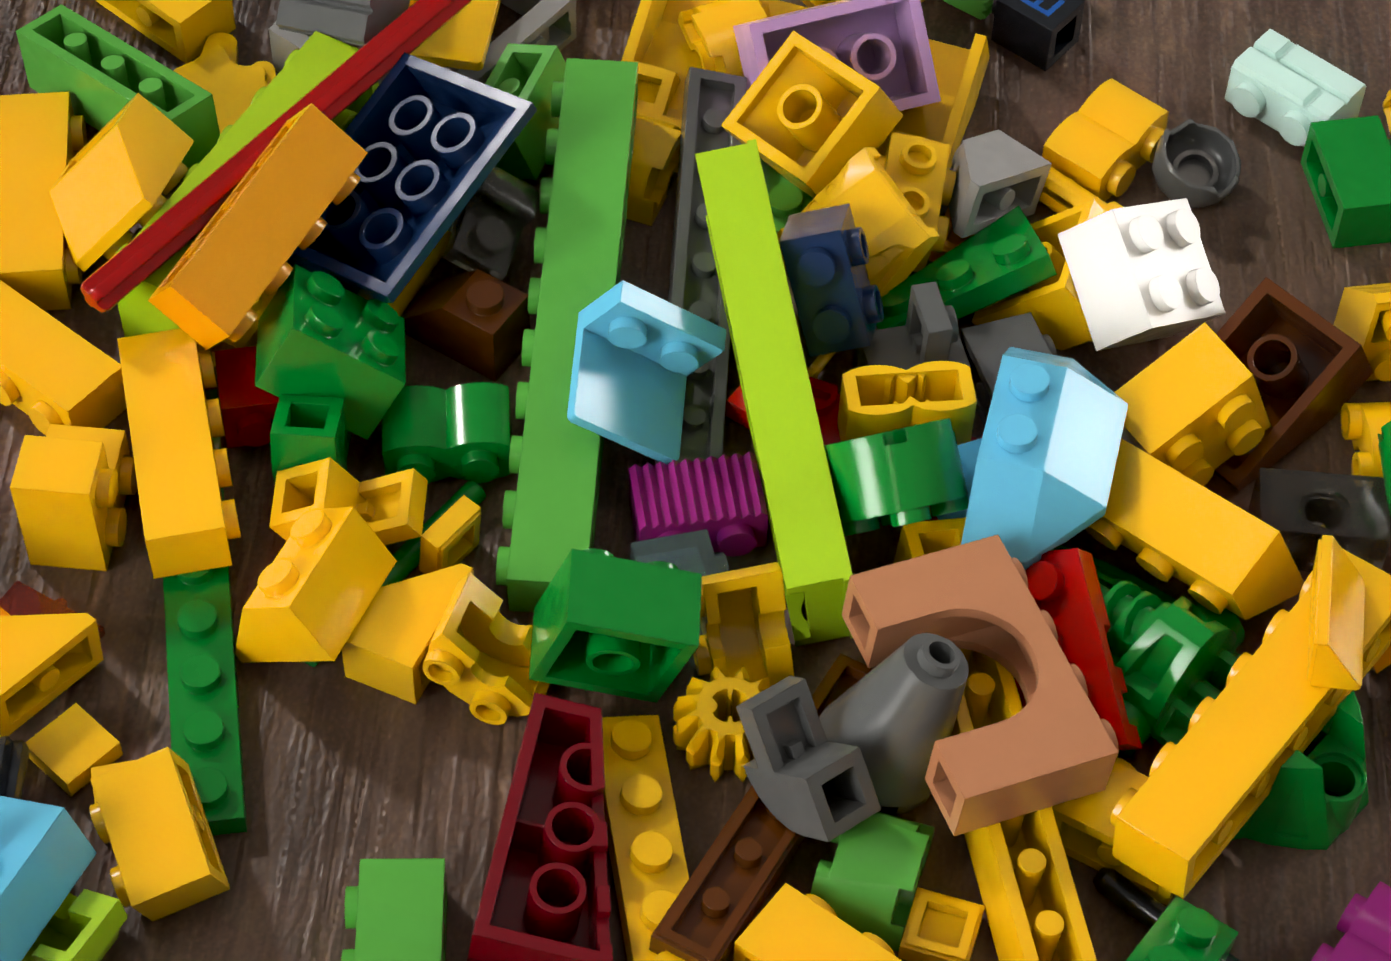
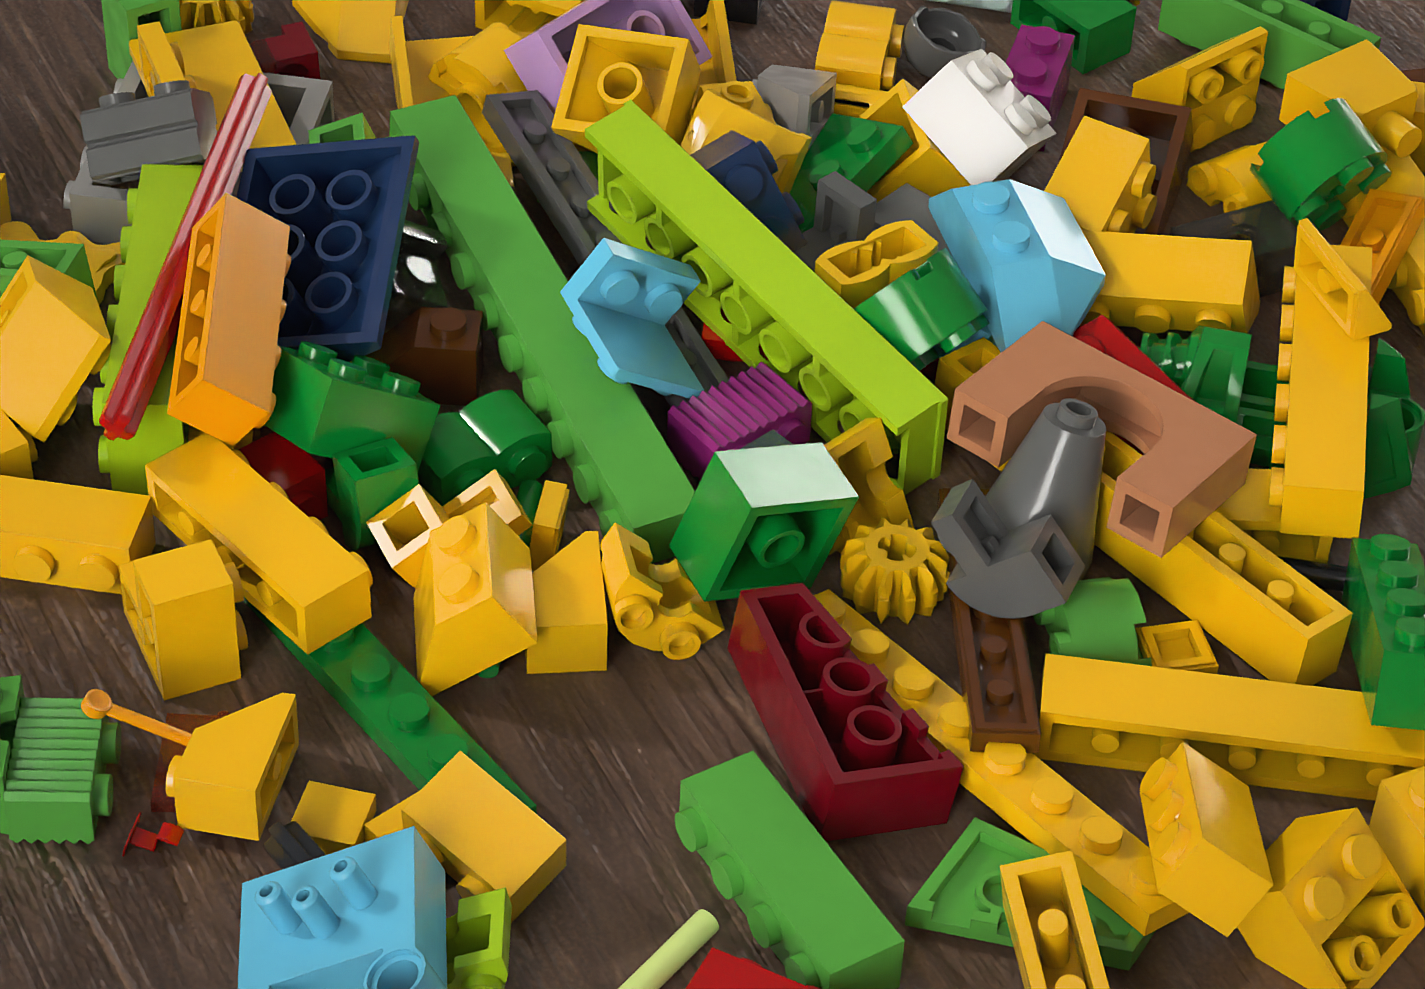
camera: 30 degrees left, 10 degrees down
none -> magenta brick [1006,24,1075,152]

